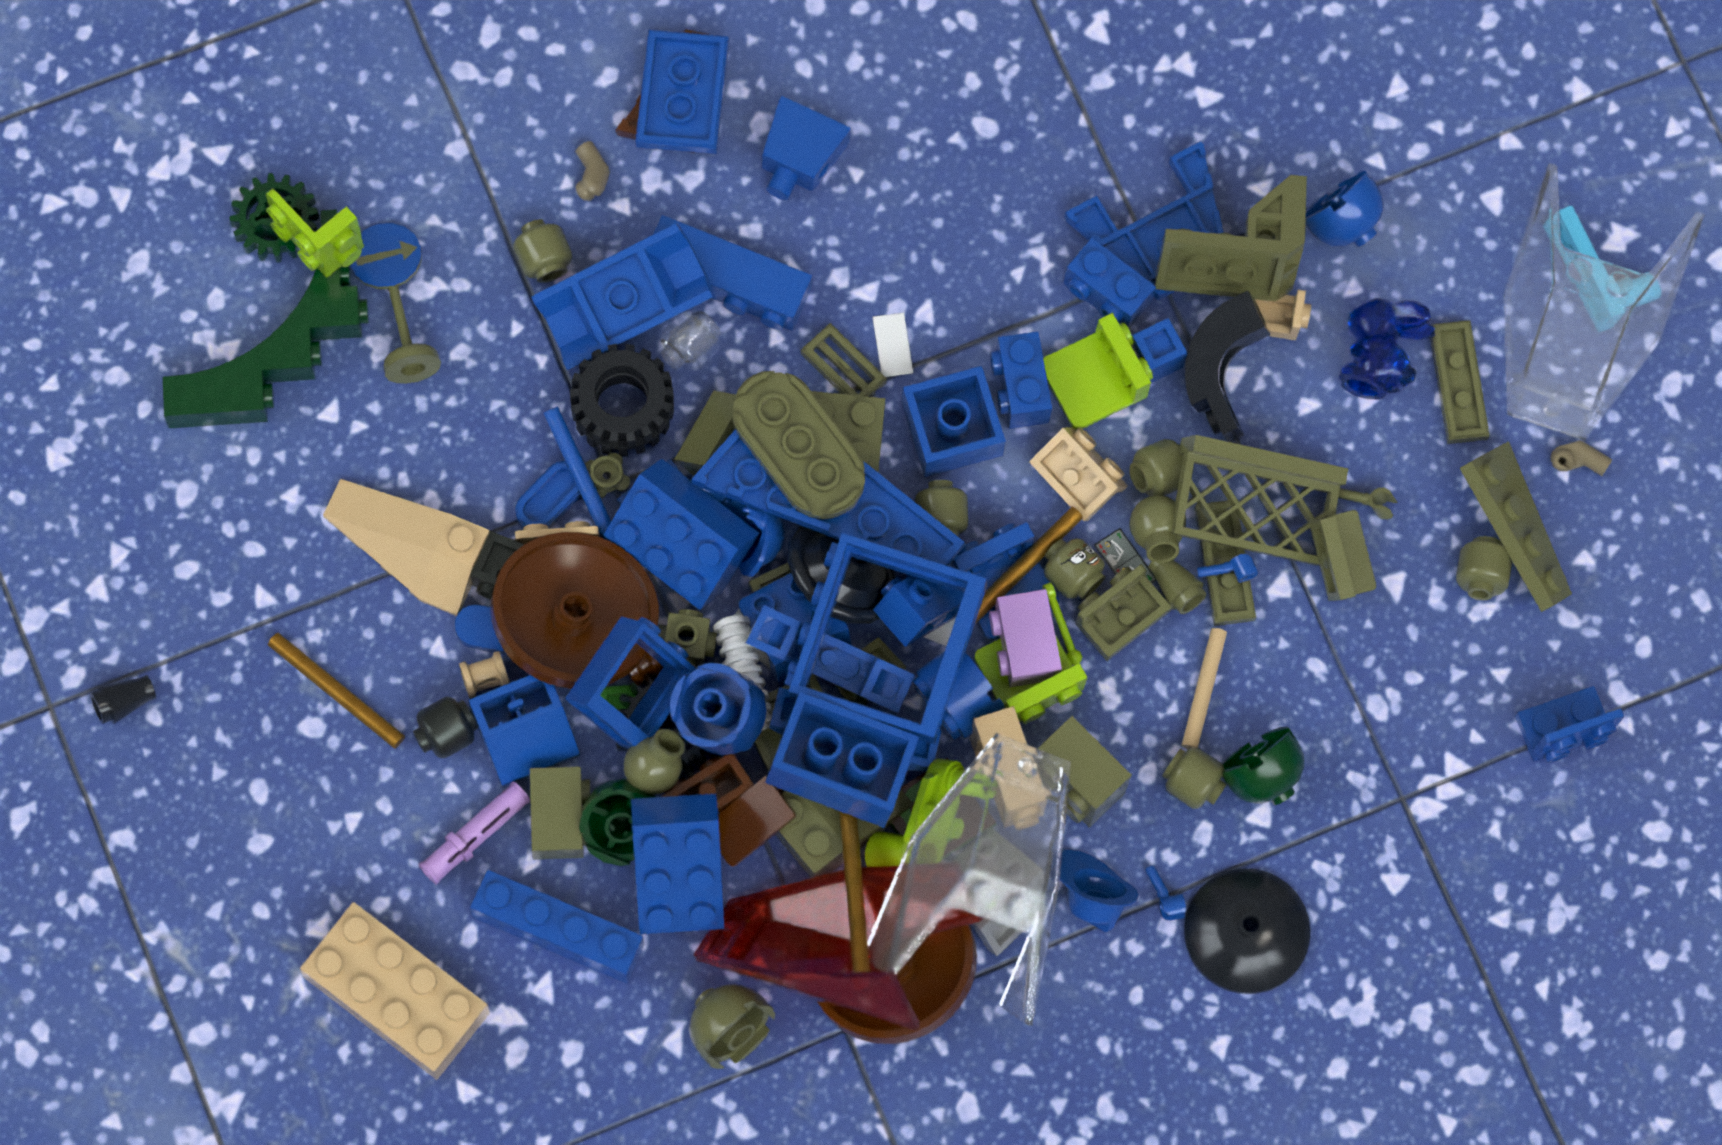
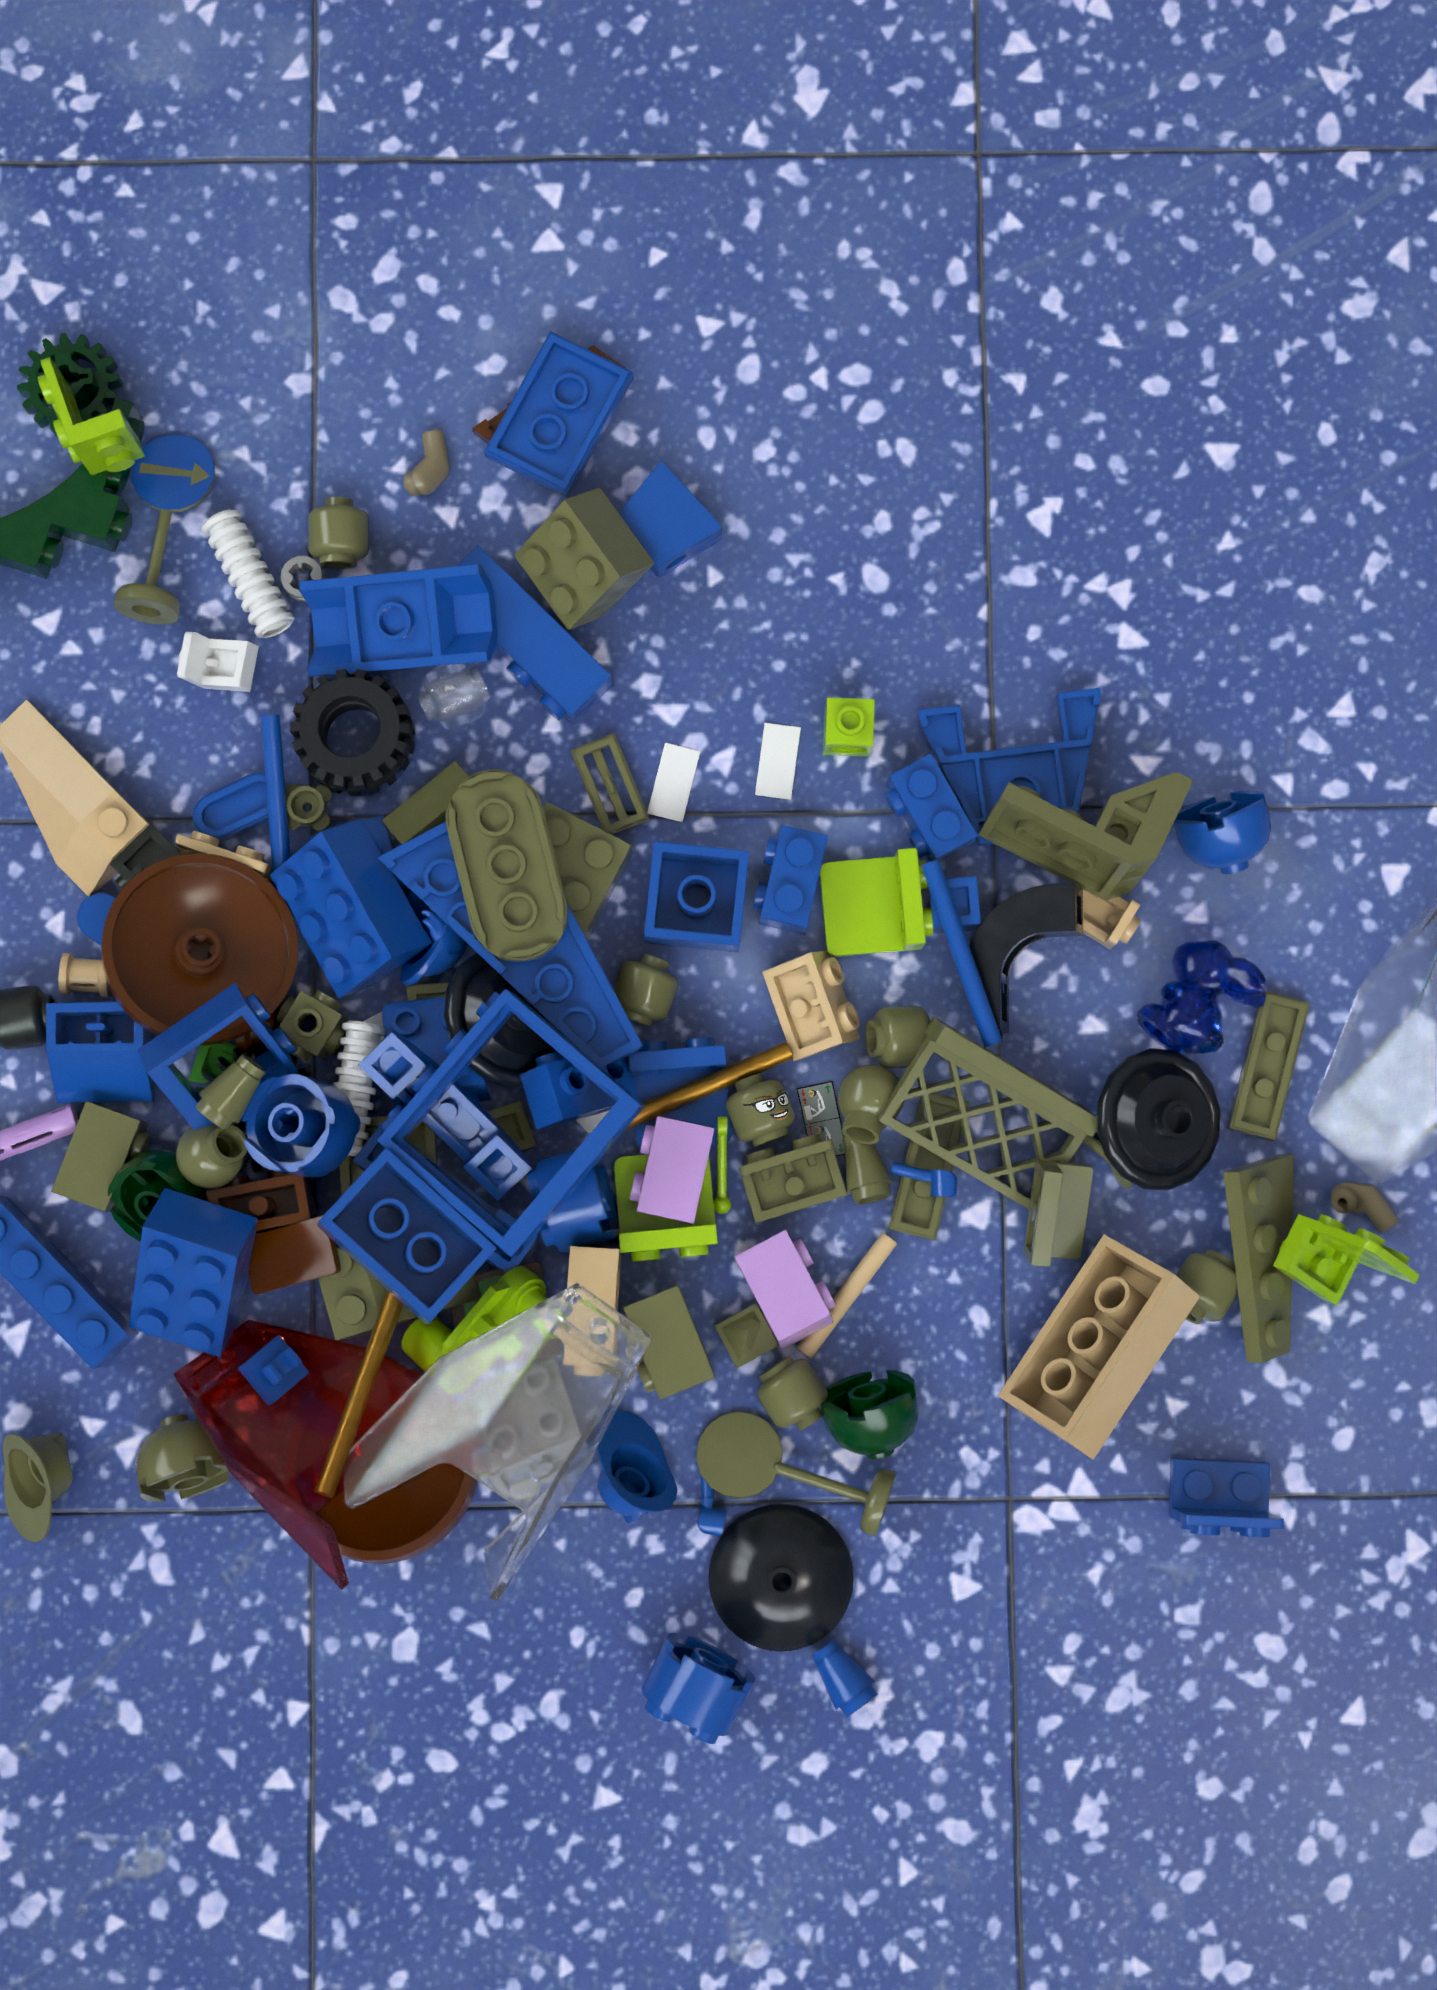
camera: 25 degrees right, 10 degrees up
none -> olive piece [2,1433,73,1542]
none -> white bracket [177,632,259,692]
none -> olive cone [195,1054,266,1130]
none -> white piece [201,509,295,638]
none -> blue tile [238,1335,310,1406]
none -> light grey bush [280,556,325,602]
none -> olive brick [514,487,655,631]
none -> blue brick [641,1633,756,1744]
none -> olive piece [696,1411,897,1537]
none -> olive tile [714,1303,779,1368]
none -> lavender brick [734,1230,836,1349]
none -> white sticker [755,723,801,800]
none -> blue cone [812,1640,878,1717]
none -> lime brick [823,697,875,757]
none -> blue bar [921,859,1003,1048]
none -> tan brick [998,1235,1200,1460]
none -> black piece [1097,1048,1220,1191]
none -> lime bracket [1273,1214,1420,1306]

